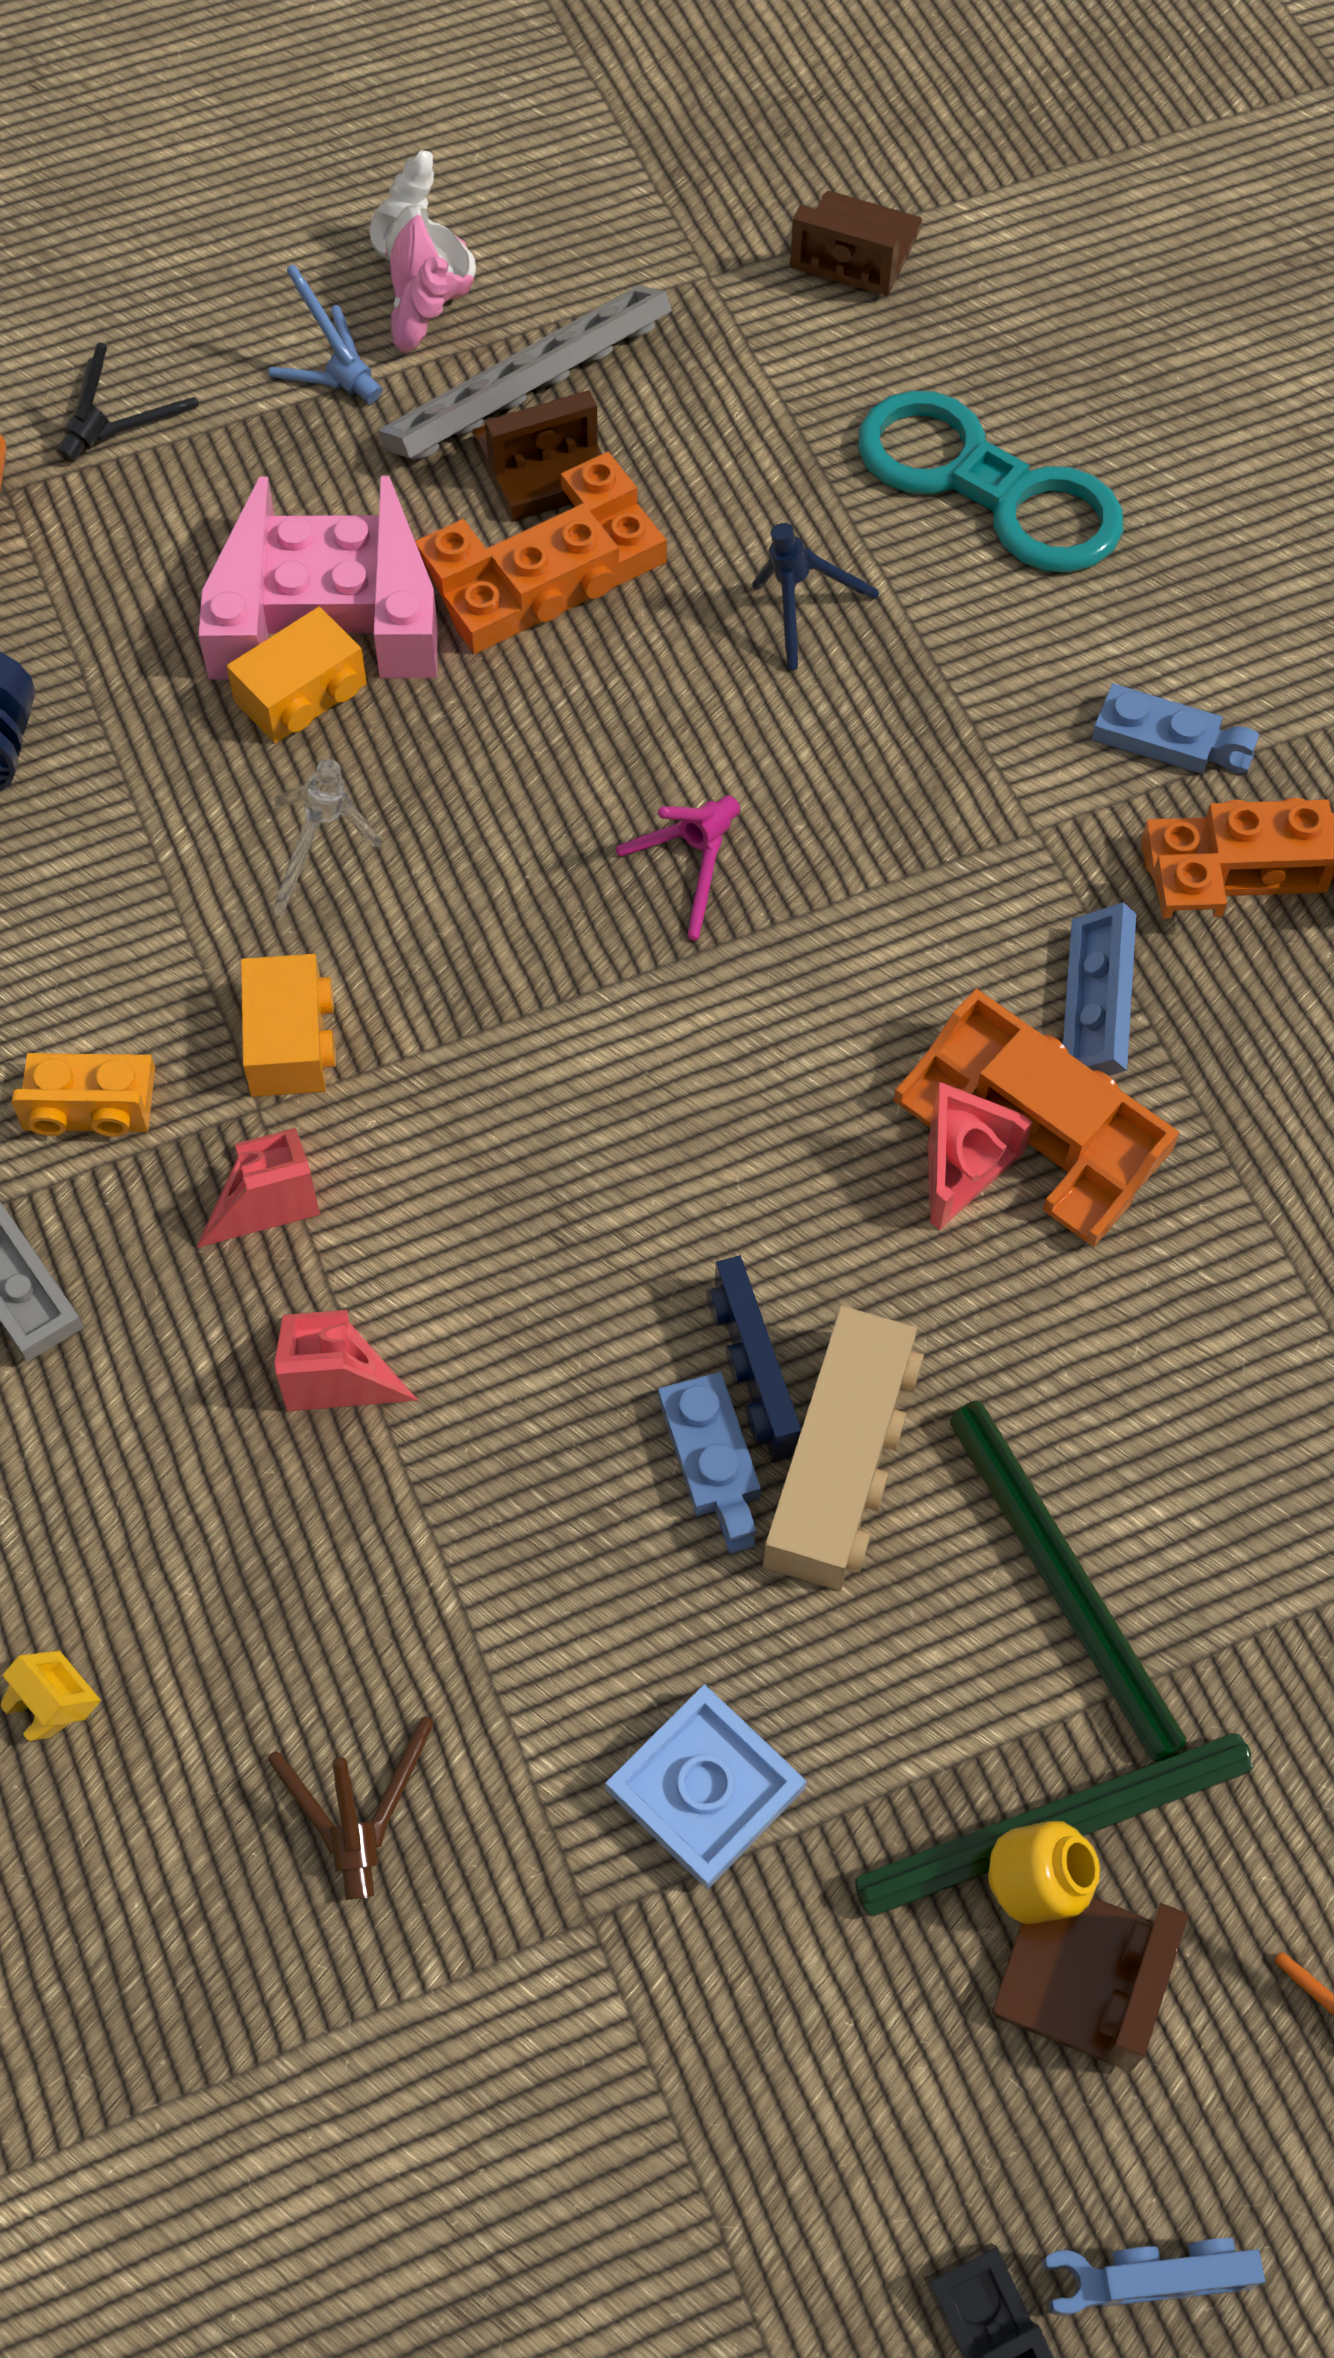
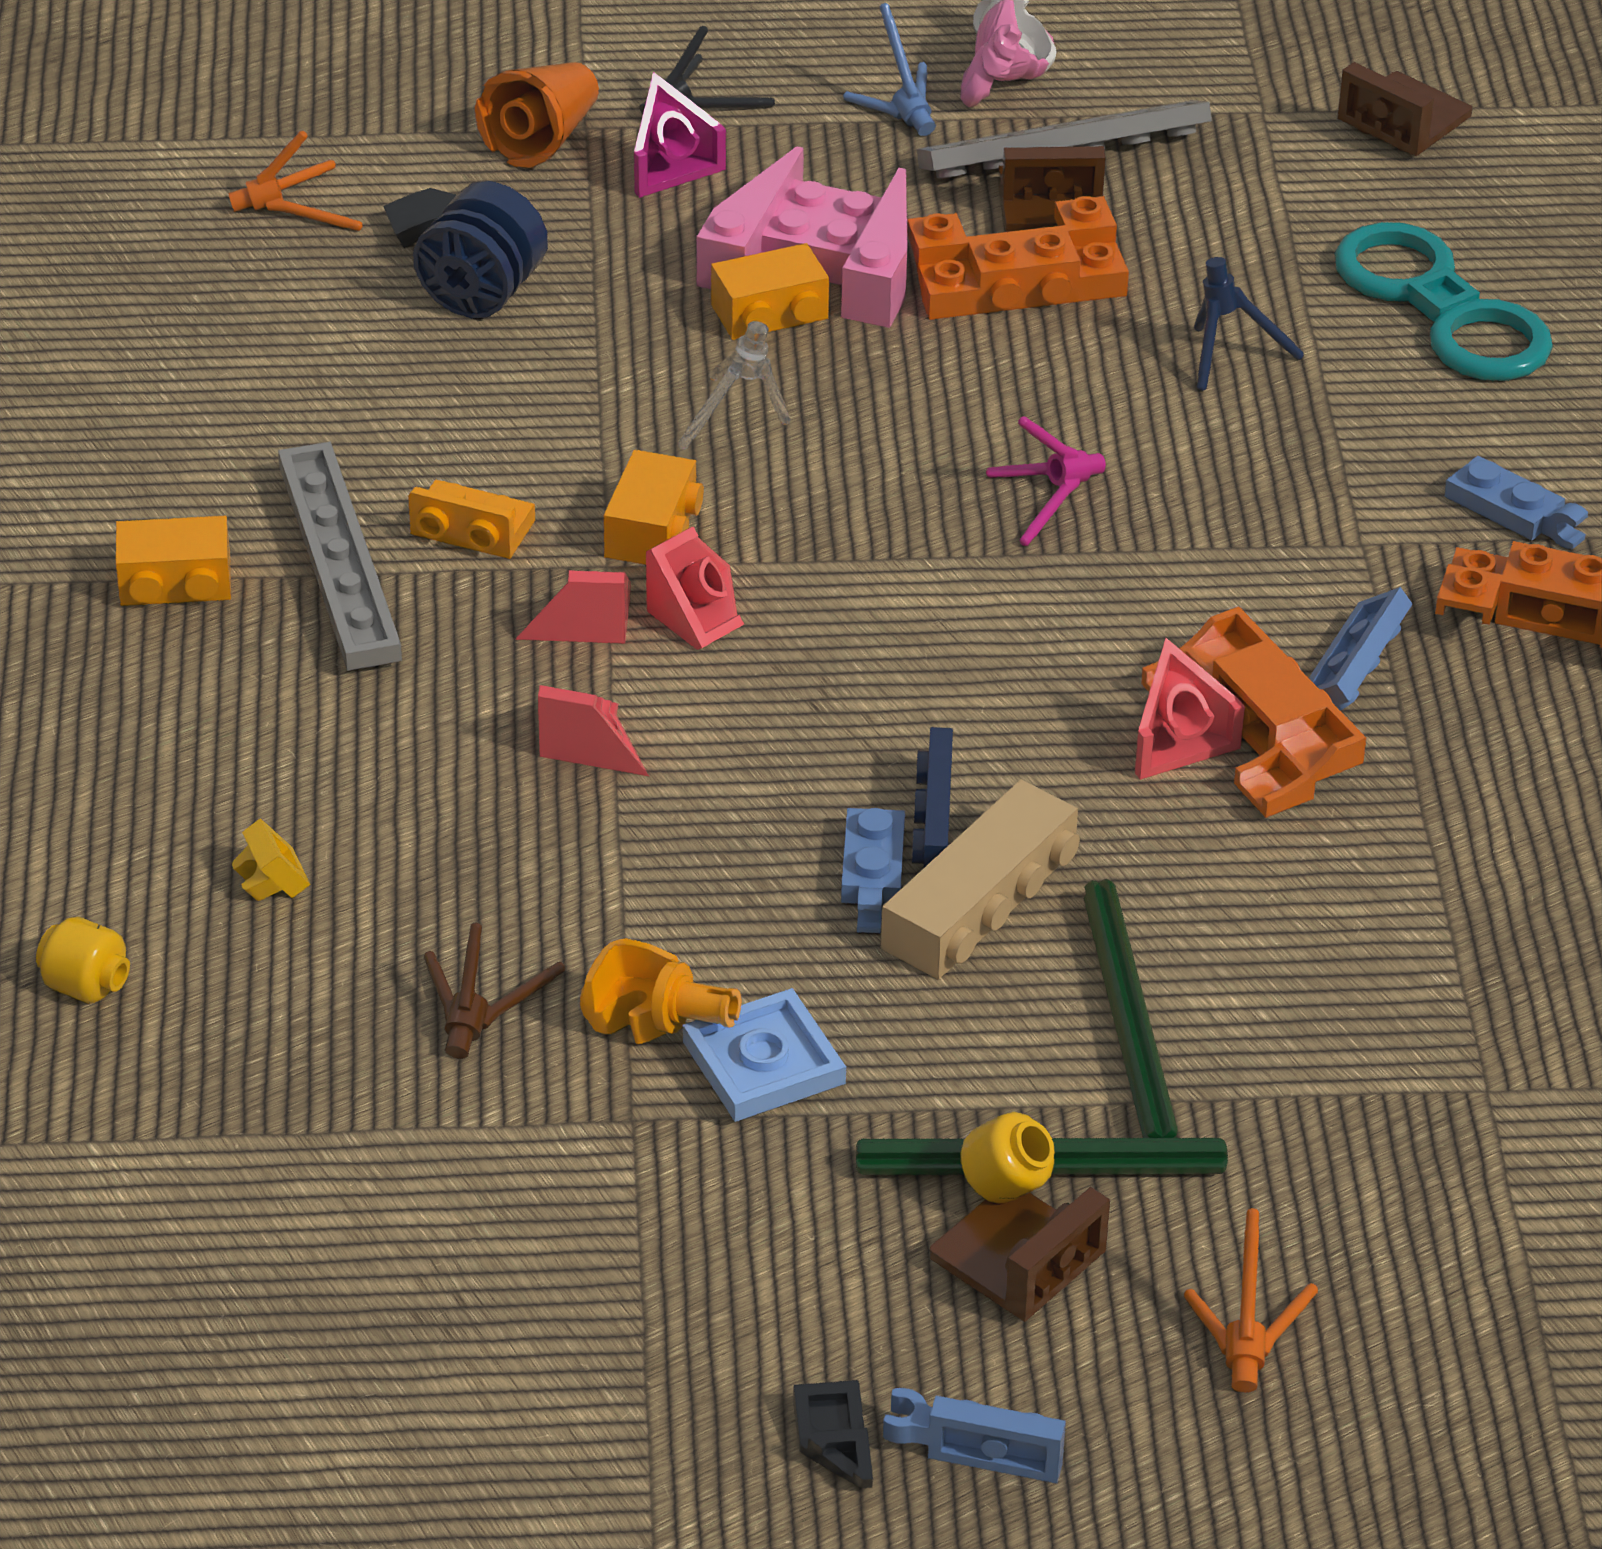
camera: 20 degrees right, 20 degrees down
none -> light orange piece [580,938,742,1044]
none -> dark pink slope [634,72,726,198]
none -> coral slope [646,526,744,650]

